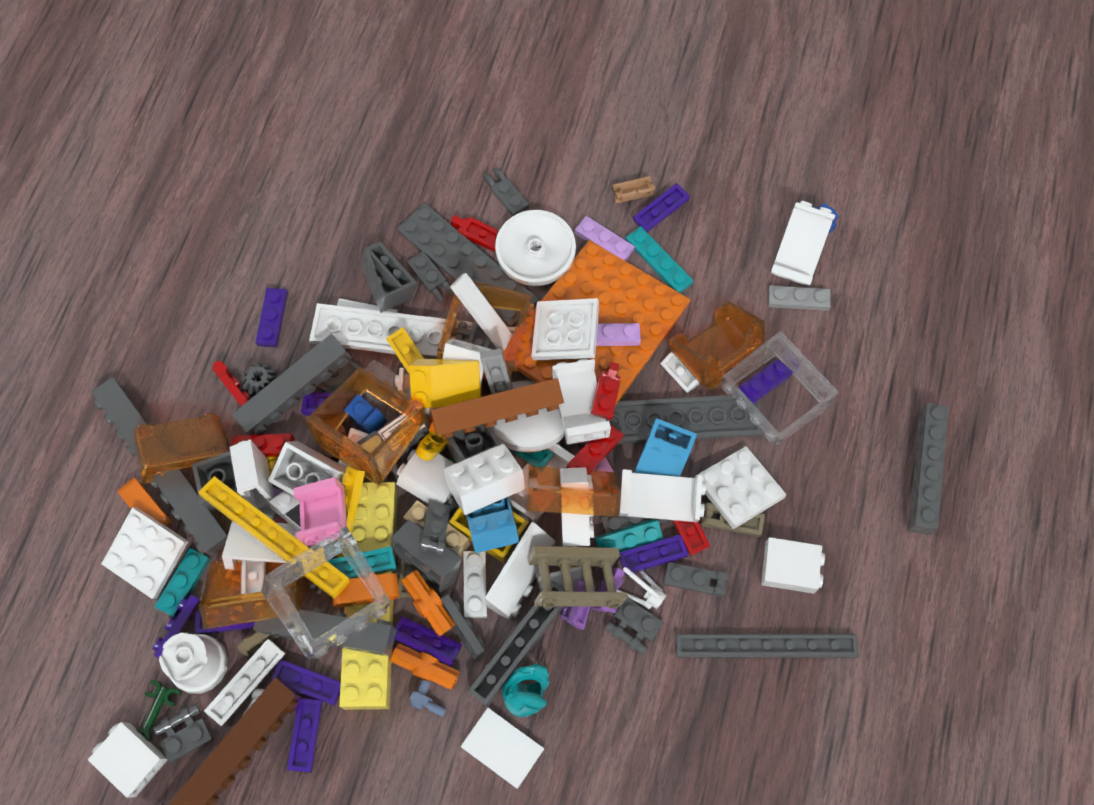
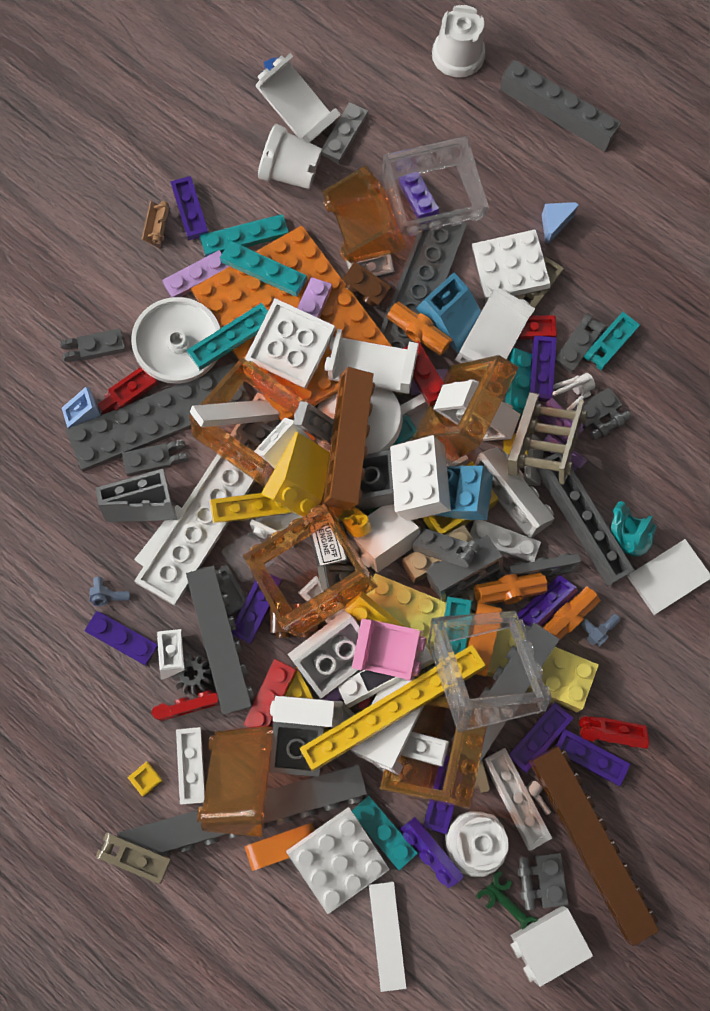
camera: 70 degrees left, 5 degrees up
blue brick [343,394,387,434] -> none
red hinge [590,361,621,420] -> none
dark grey tile [675,634,859,658] -> none
white brick [761,537,825,594] -> none
none -> light blue slope [62,387,101,428]
none -> sand blue piece [89,577,129,606]
none -> dark tan plate [96,832,171,884]
none -> yellow tile [127,762,163,797]
none -> white slope [157,629,185,680]
none -> white plate [176,727,206,805]
none -> teal plate [187,303,268,370]
none -> teal plate [220,241,307,297]
none -> white piece [258,124,323,189]
none -> reddish brown brick [342,261,393,307]
none -> white tile [369,882,406,992]
none -> orange piece [387,301,452,356]
none -> white piece [432,5,485,78]
none -> light blue slope [542,202,579,244]
none -> red hinge [579,716,650,749]
none -> teal plate [583,312,640,371]

